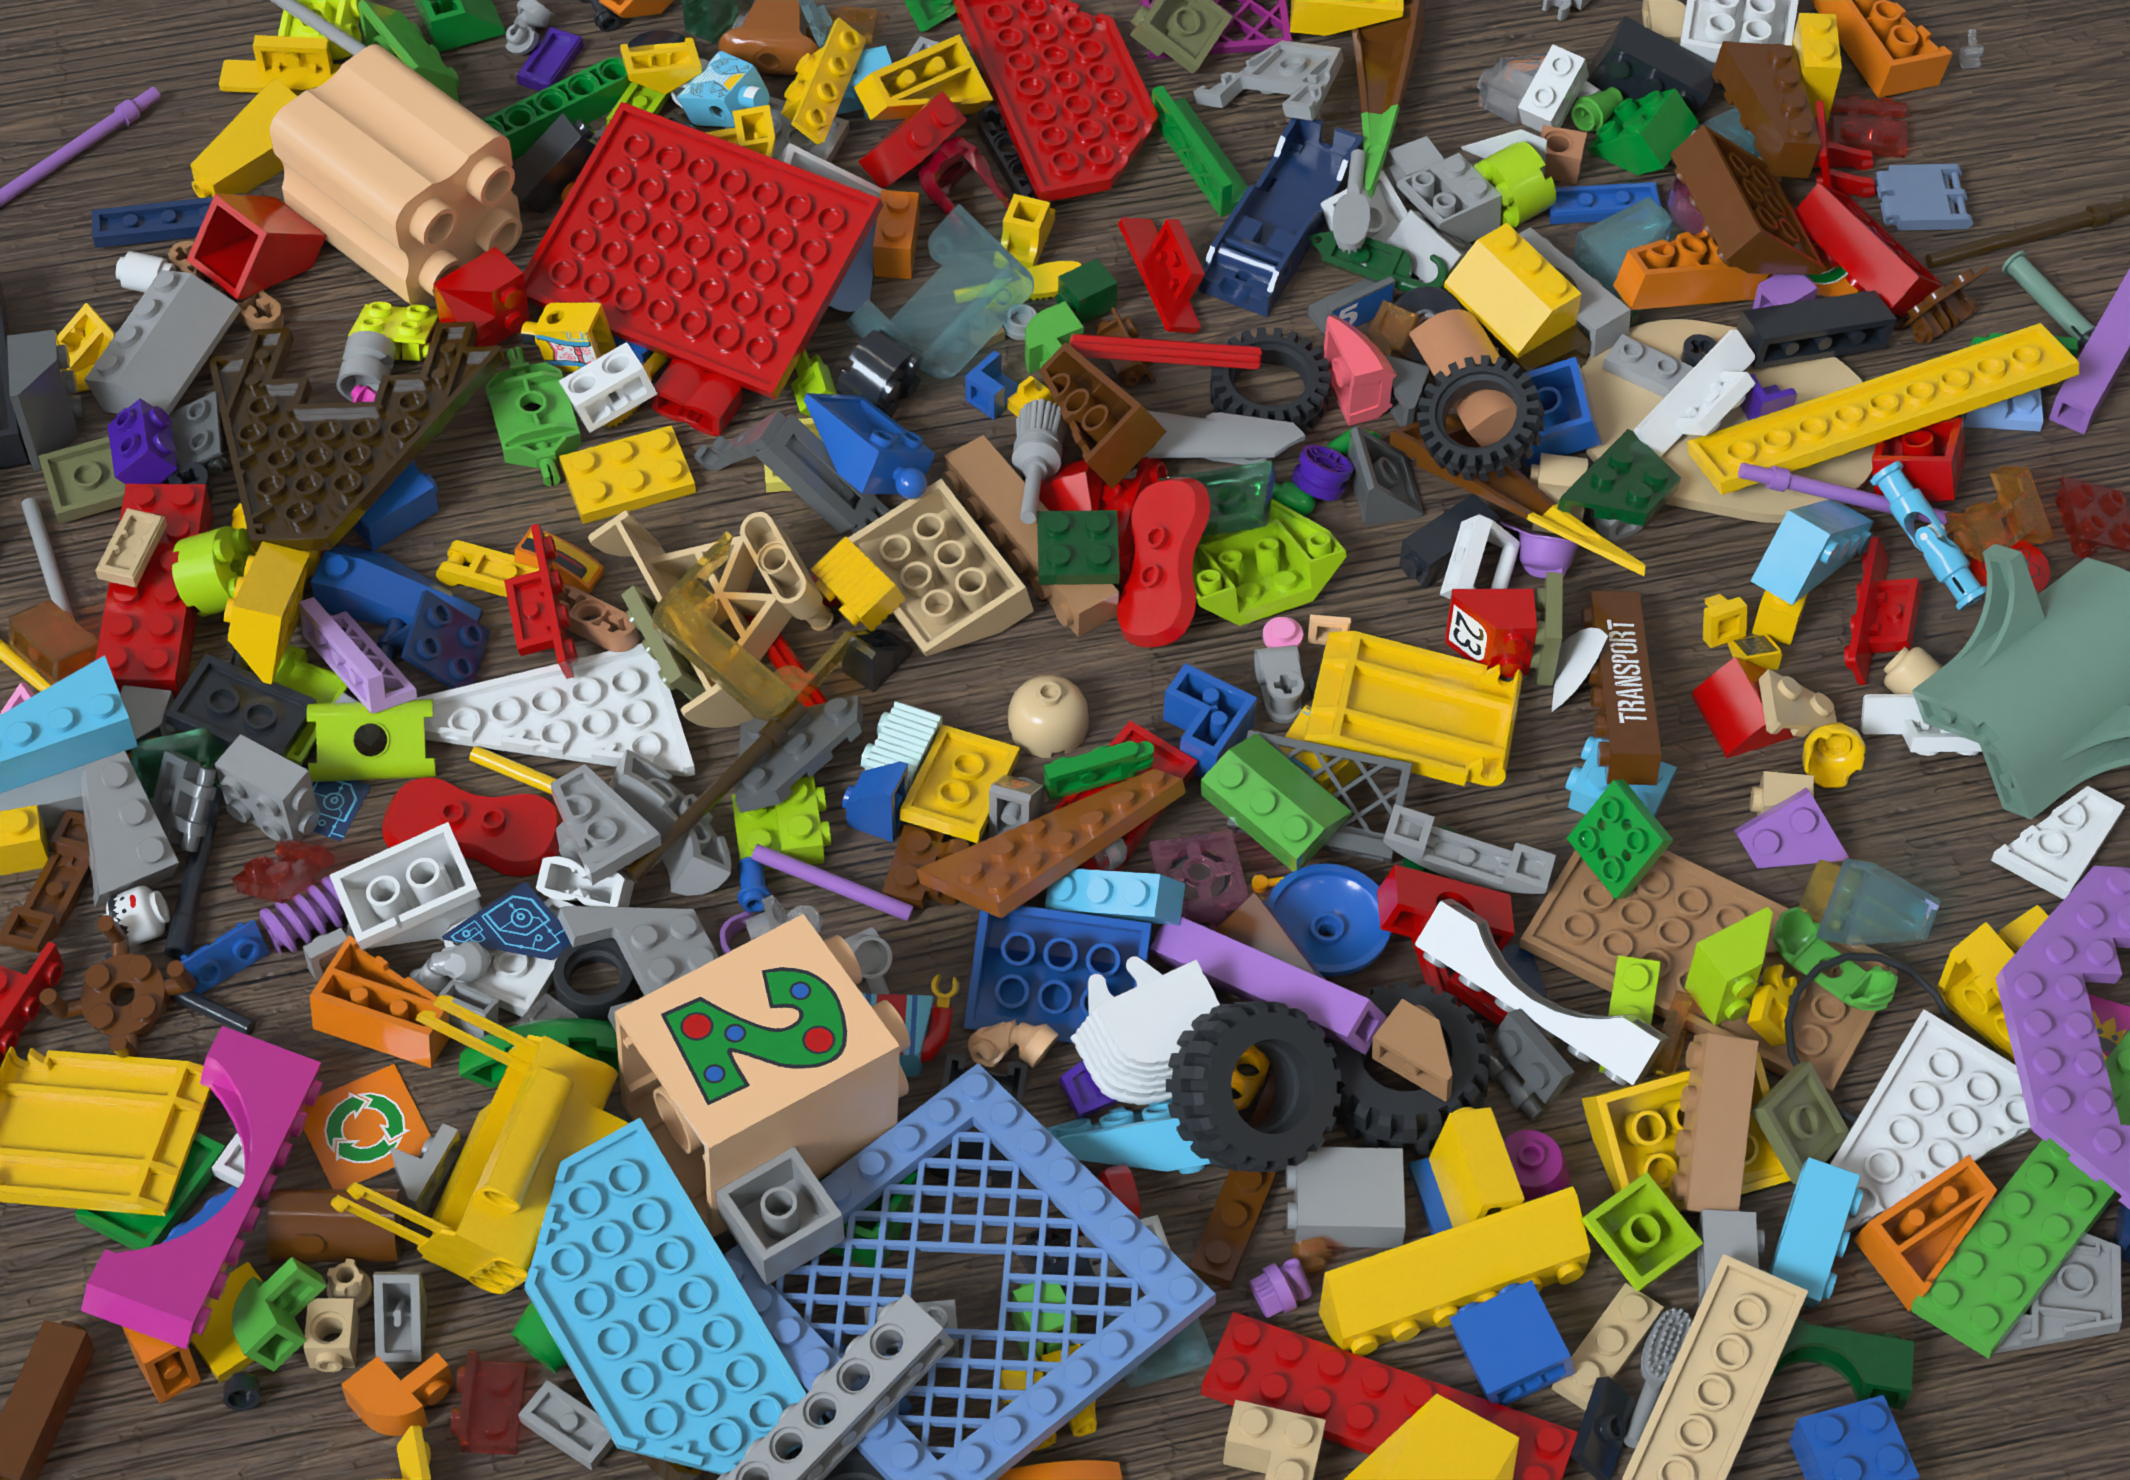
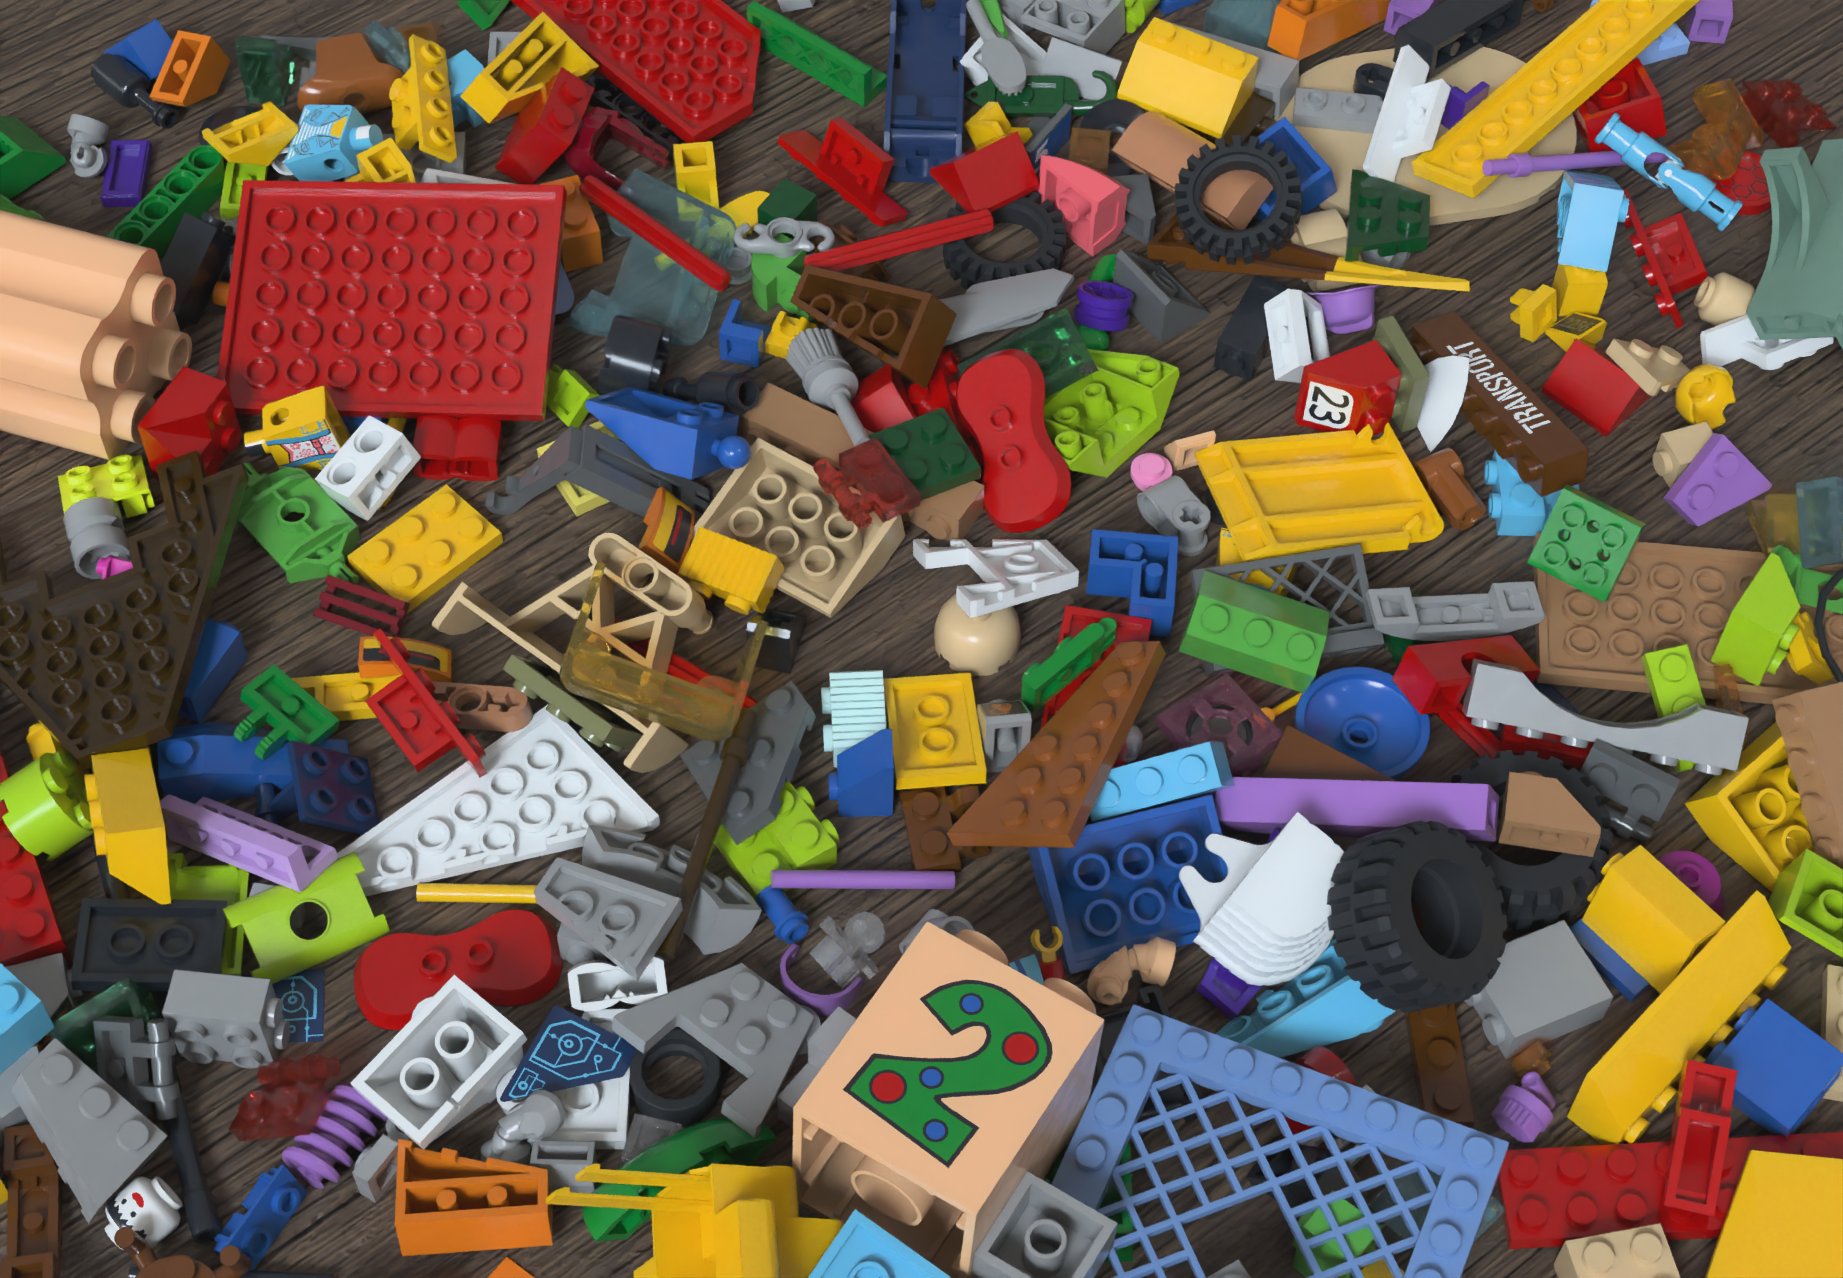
camera: 25 degrees left, 0 degrees up
none -> green hinge [233,664,340,761]
none -> dark red tile [313,575,410,637]
none -> red axle [579,175,732,292]
none -> slope [638,487,695,573]
none -> black piece [663,372,760,414]
none -> light grey piece [733,217,835,258]
none -> clear red plate [813,437,921,530]
none -> white wing [913,539,1079,618]
none -> red slope [930,131,1040,213]
none -> yellow panel [964,102,1033,146]
none -> dark orange piece [1411,448,1487,531]
none -> red slope [1663,1060,1738,1217]

